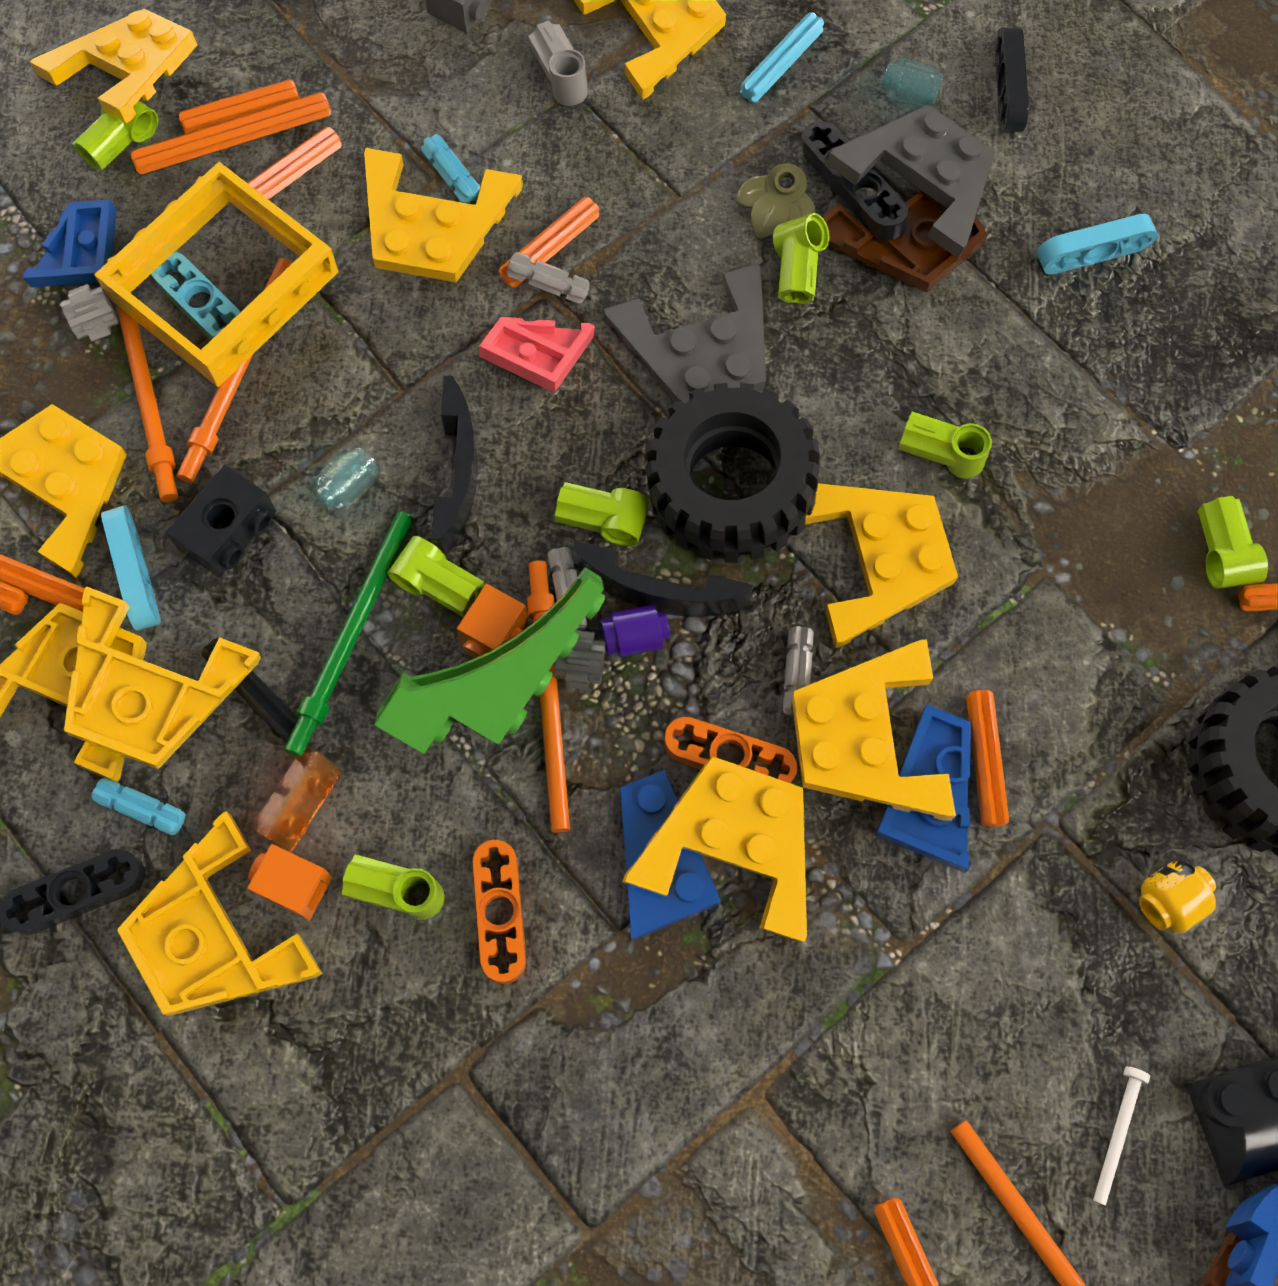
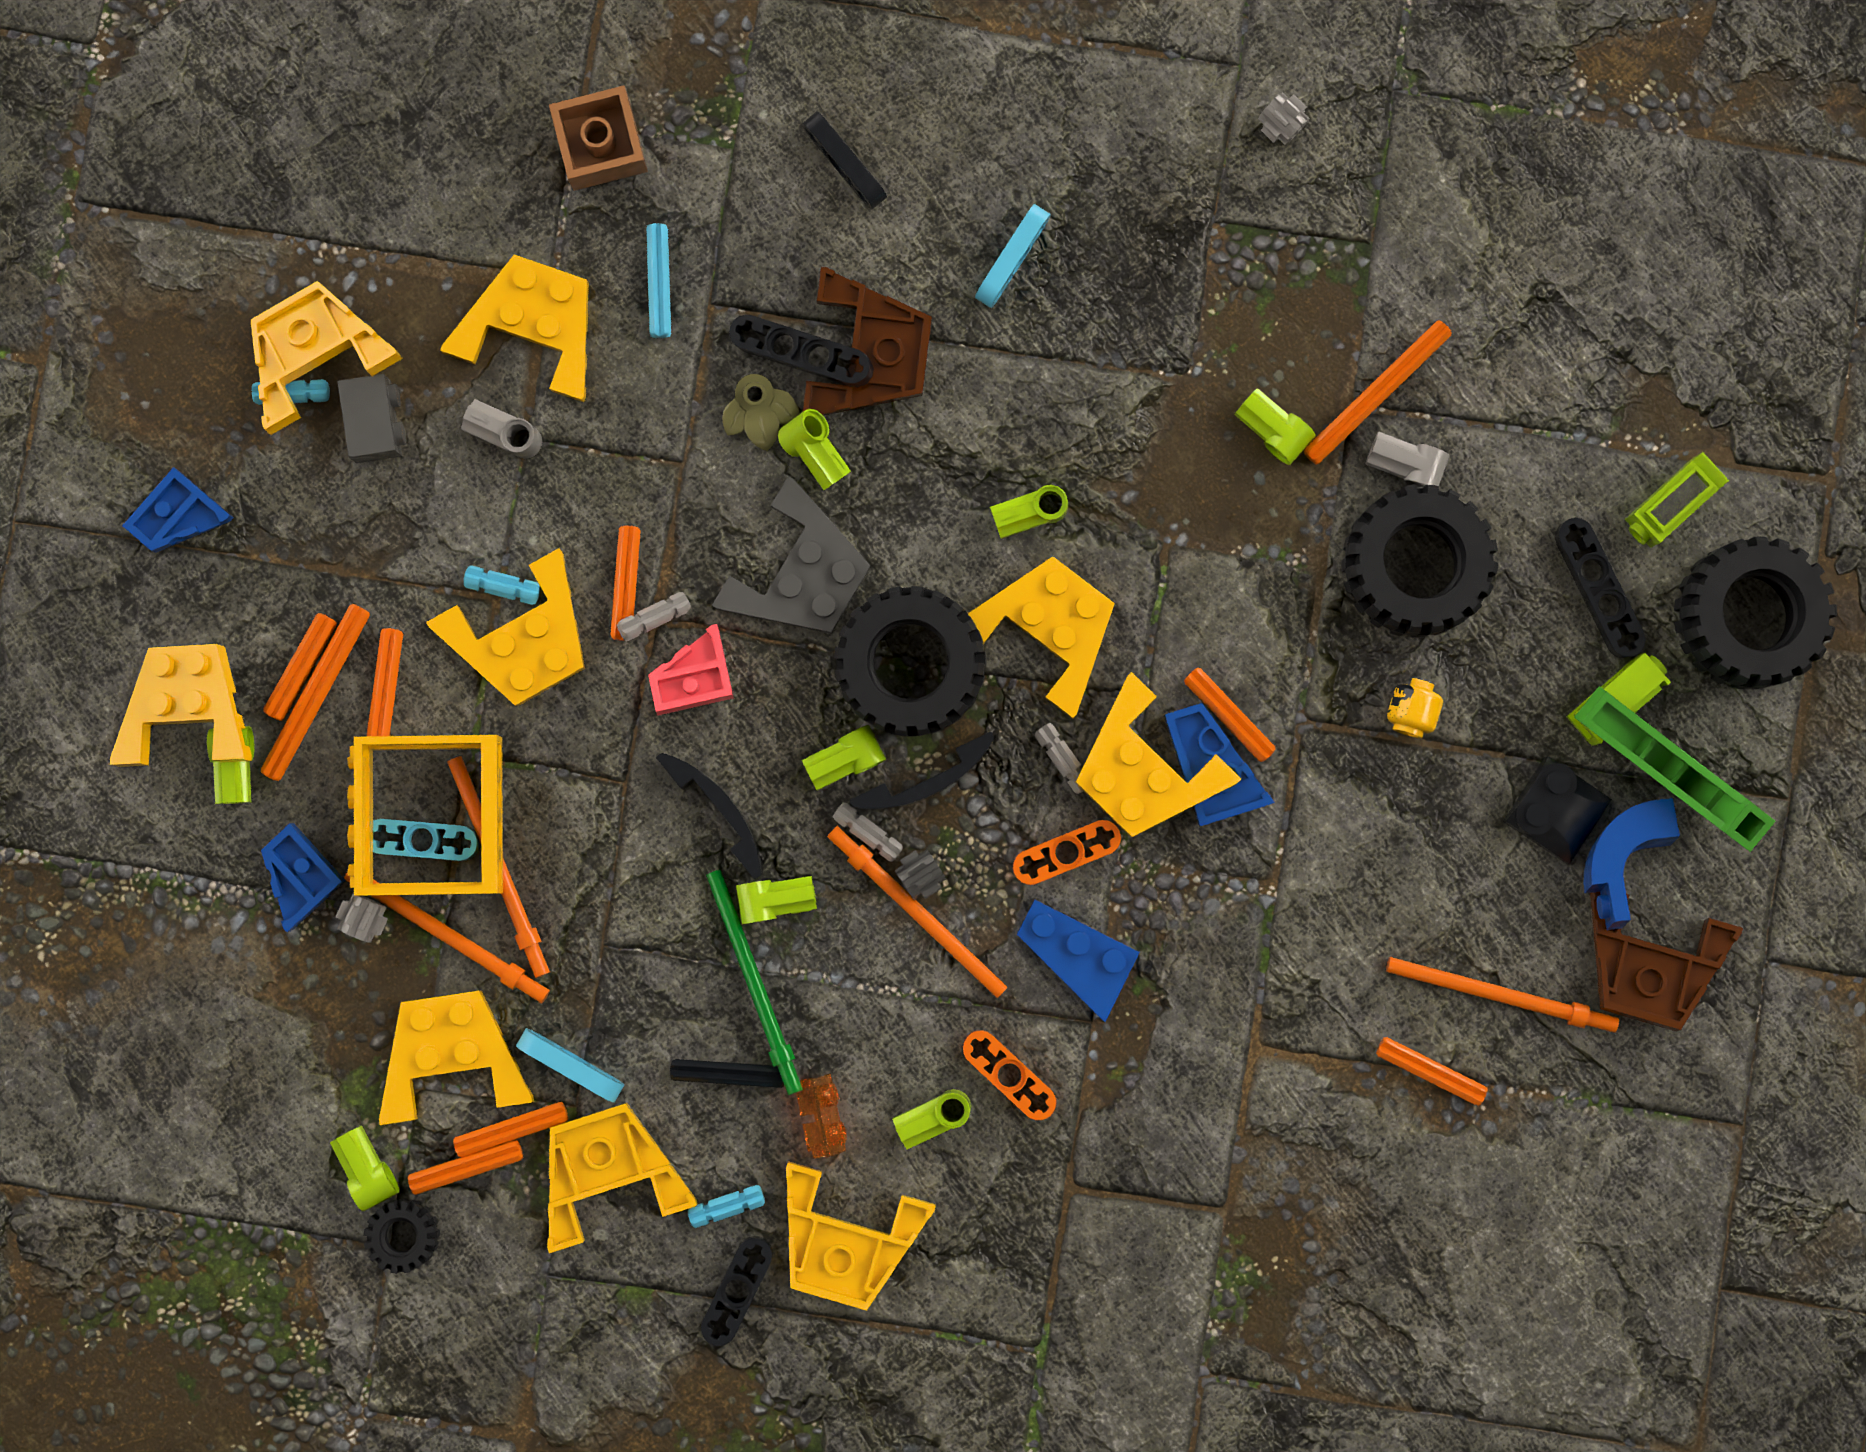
camera: 40 degrees left, 15 degrees up
yellow wing [64,586,261,769] -> none
black brick [165,464,276,578] -> none
orange brick [247,844,333,921] -> none
clear light blue brick [313,445,380,511] -> none
bright green arch [375,567,605,754] -> none
orange brick [457,583,529,658] -> none
dark purple brick [600,604,670,658] -> none
yellow wing [622,757,807,942] -> none
dark grey wing [825,105,995,258] -> none
clear light blue brick [881,56,944,108] -> none
white piece [1093,1067,1150,1206] -> none

